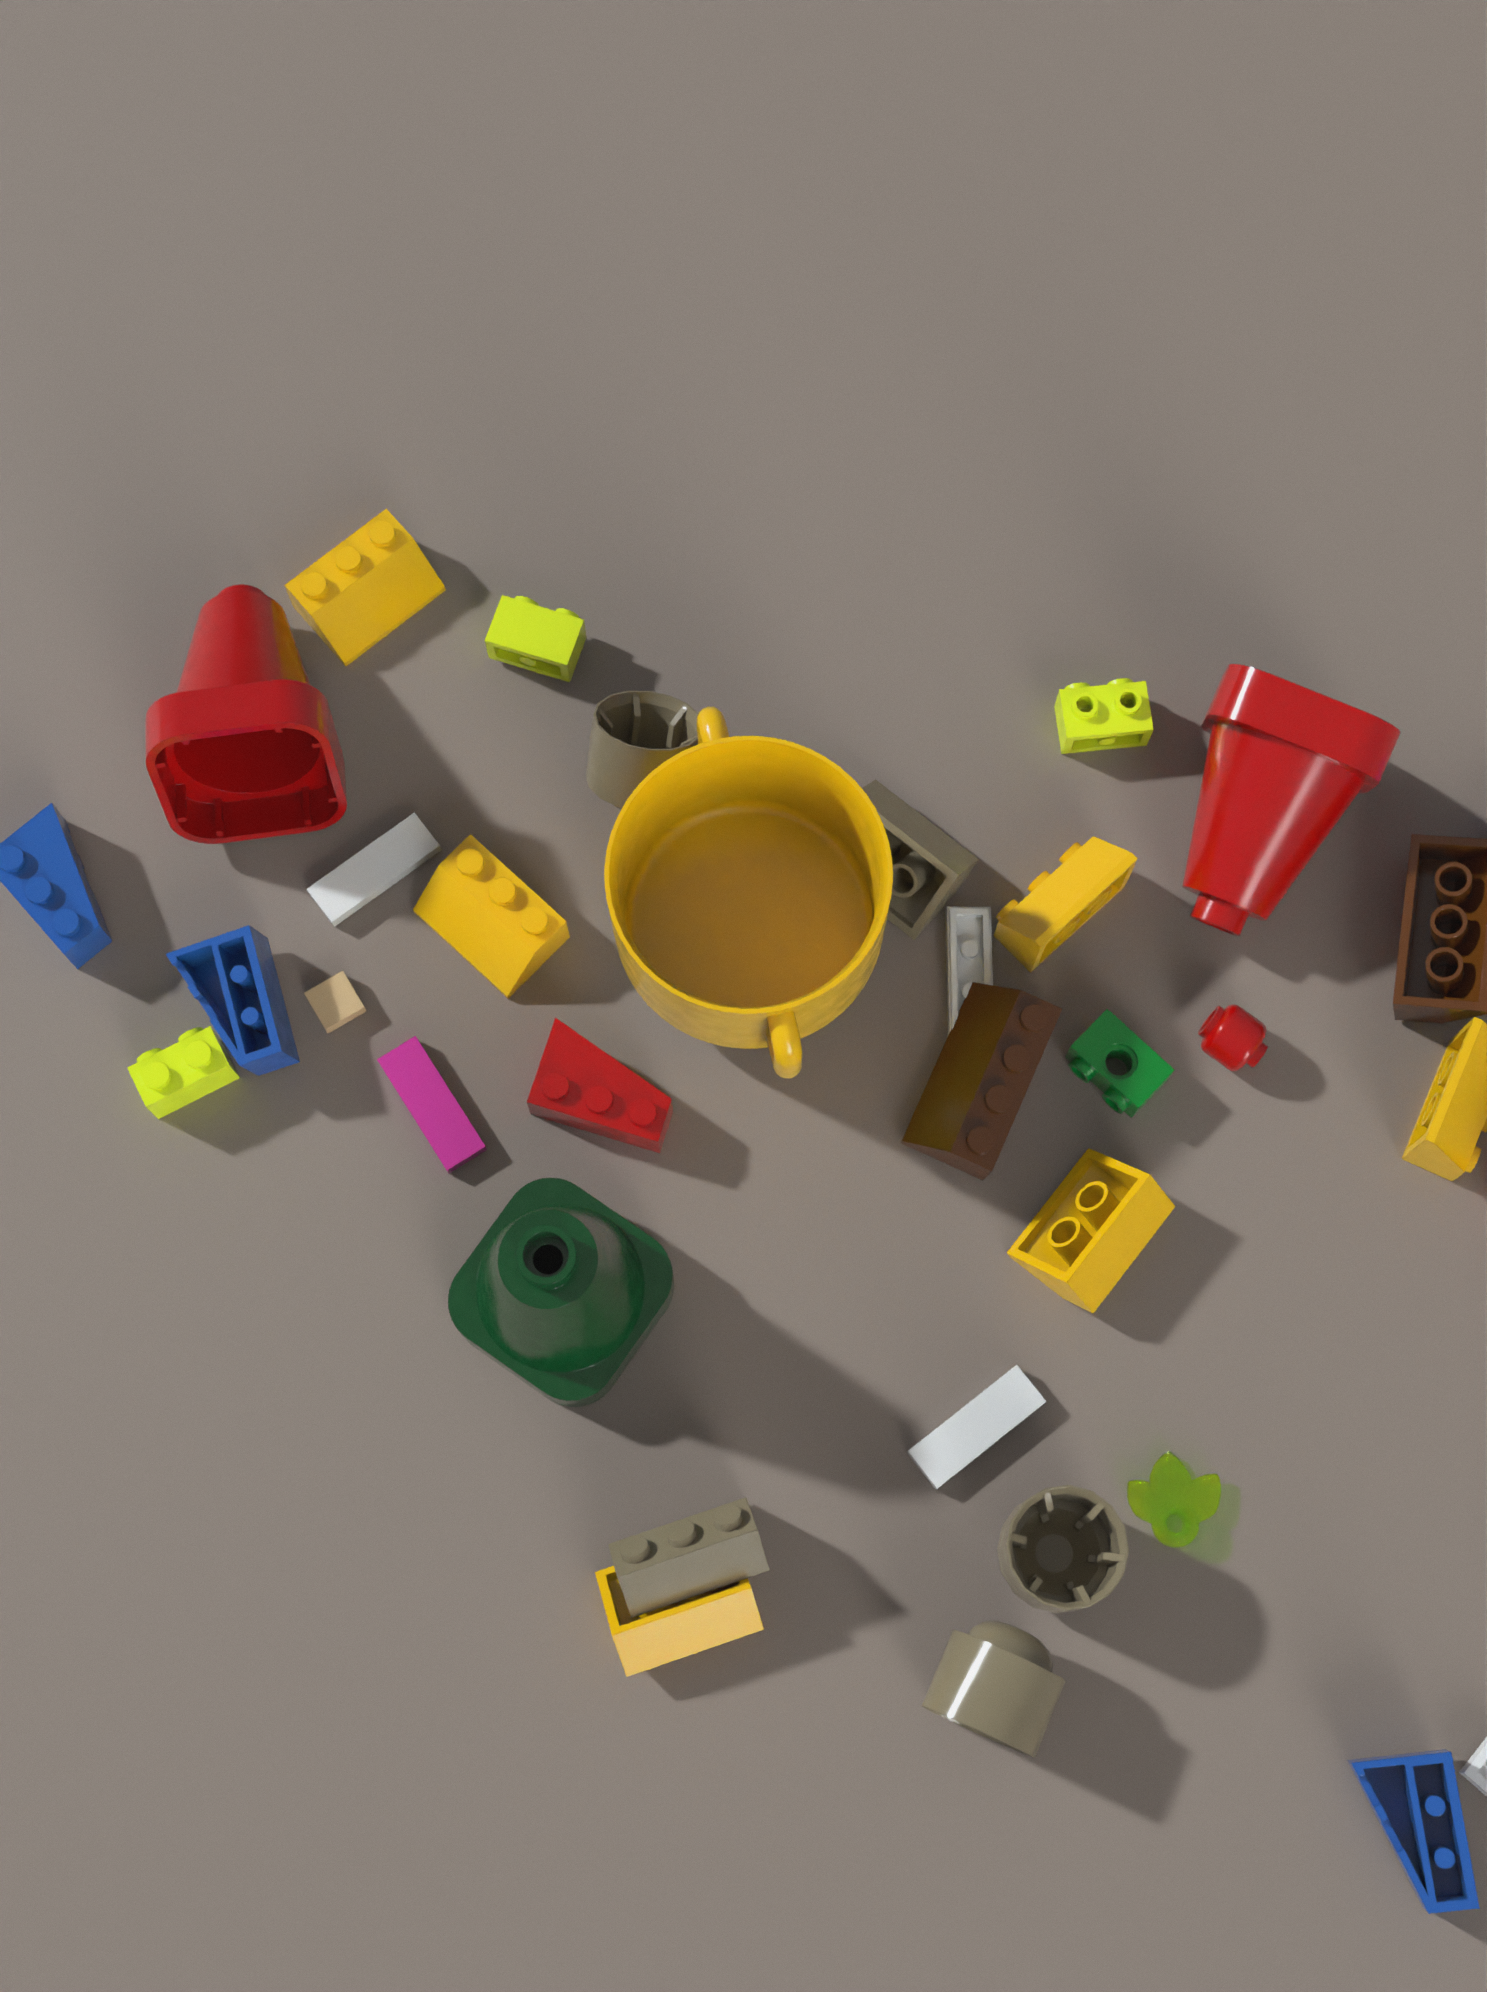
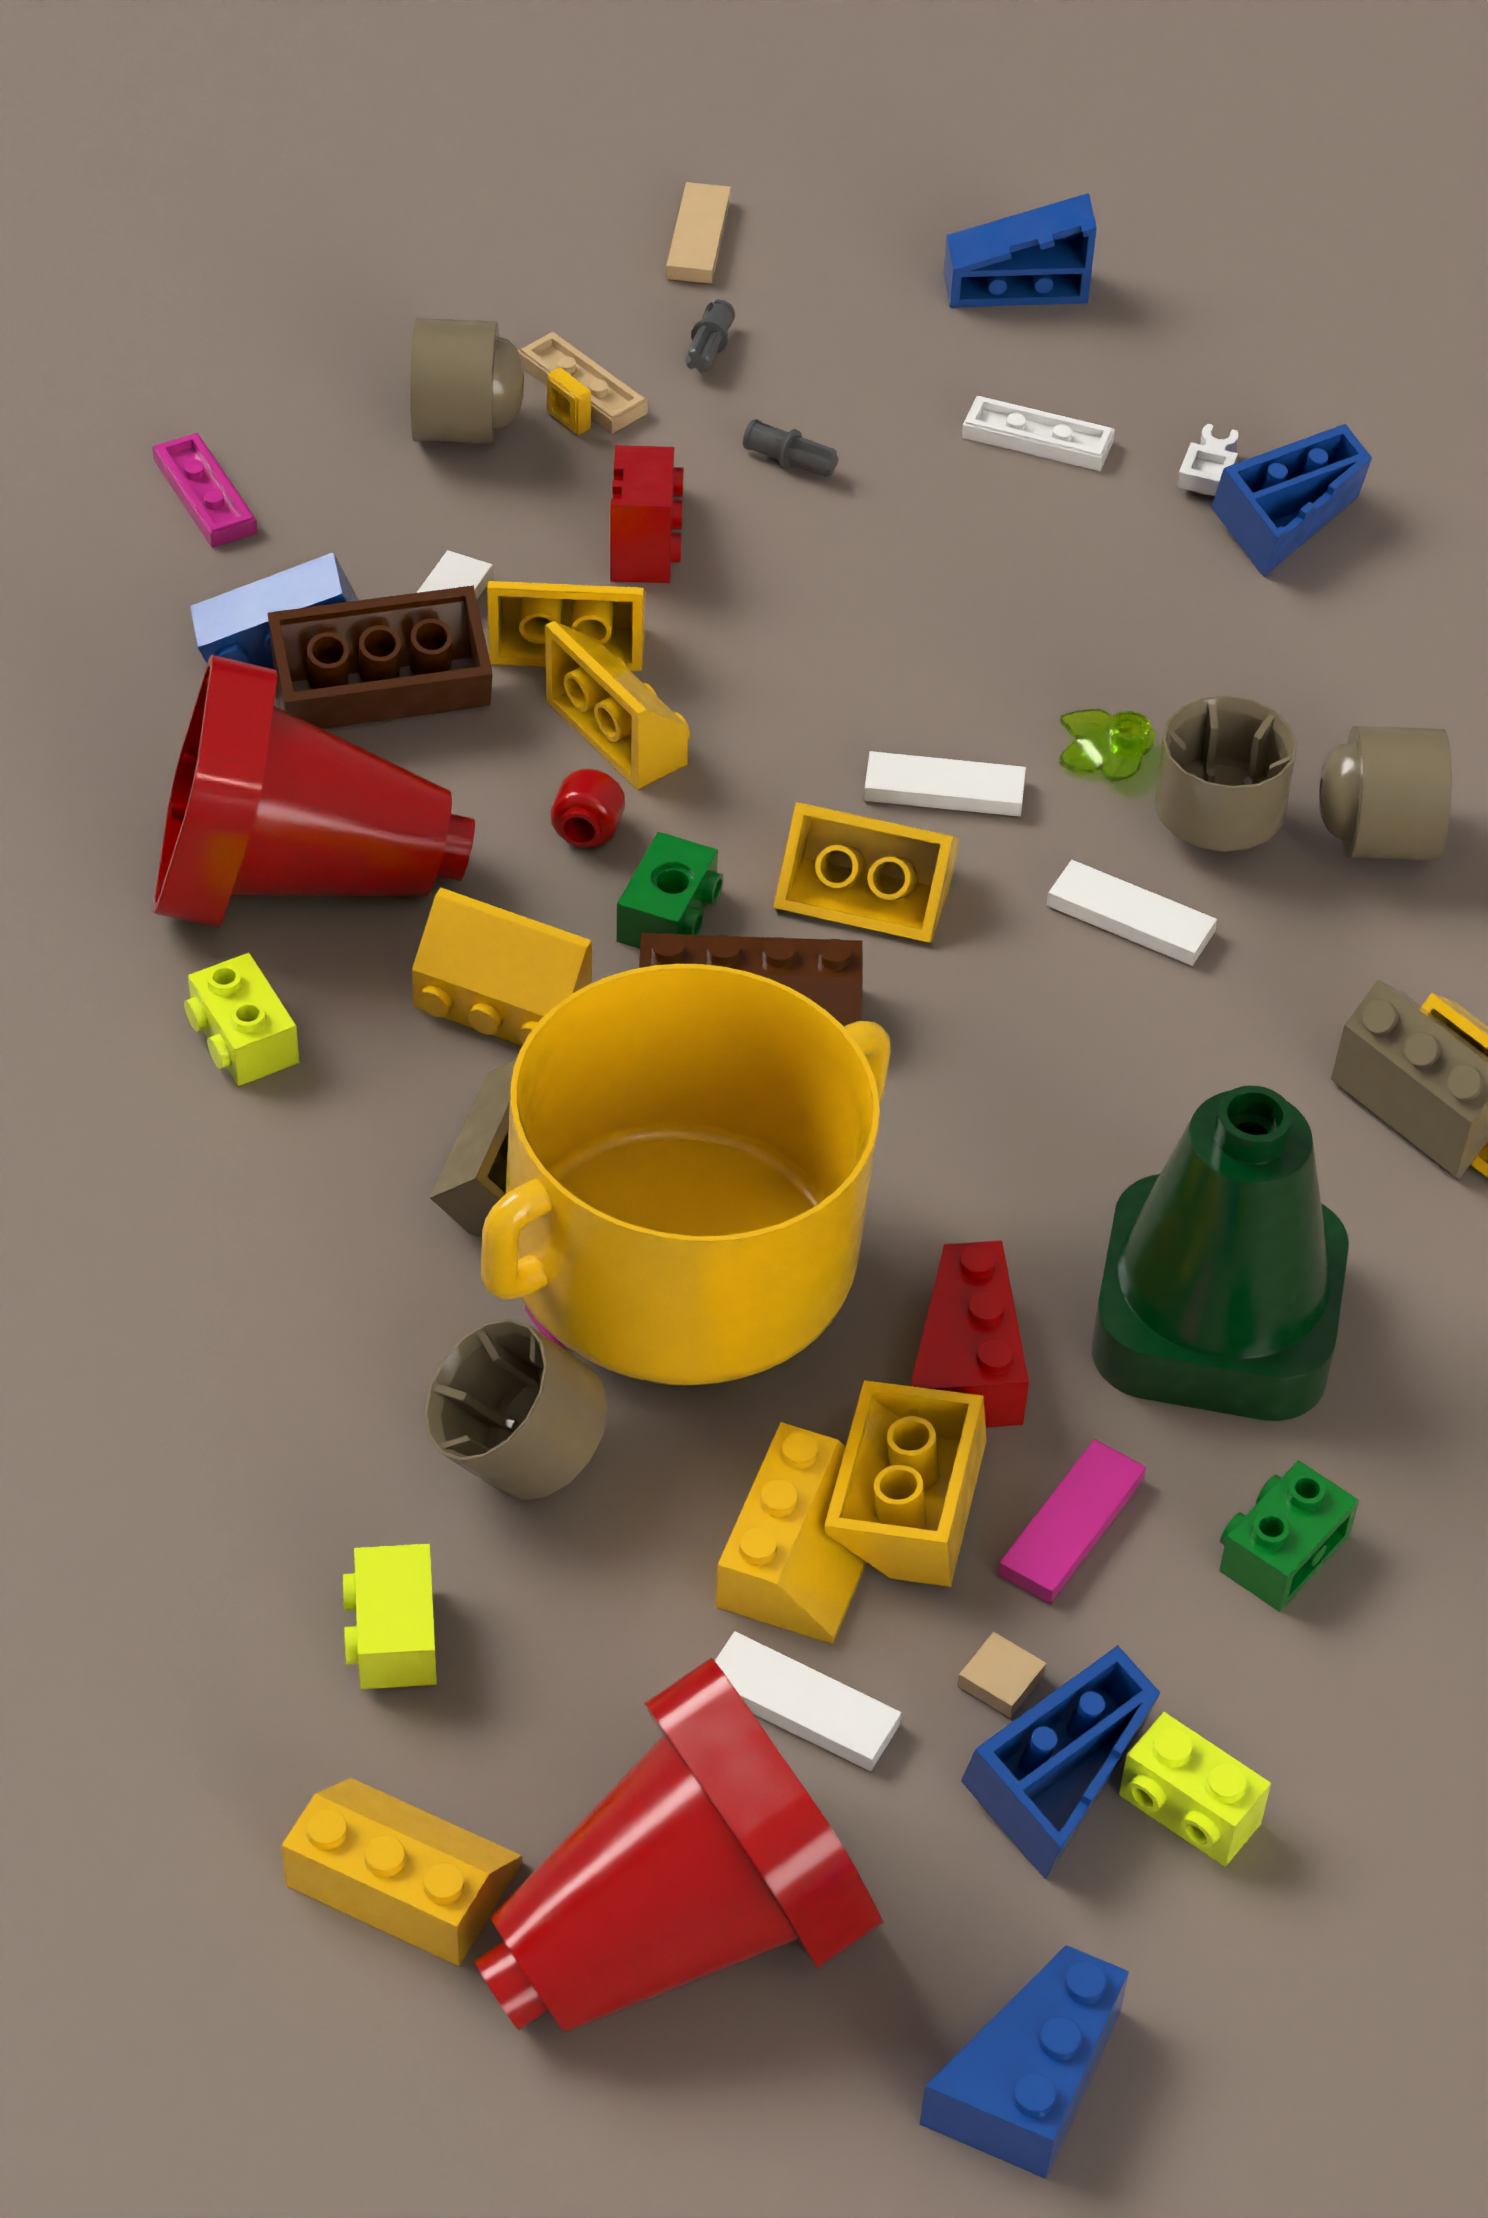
camera: 115 degrees left, 25 degrees down
none -> yellow slope [545,621,690,790]
none -> yellow slope [824,1380,987,1587]
none -> white tile [864,751,1026,817]
none -> green brick [1219,1460,1359,1612]

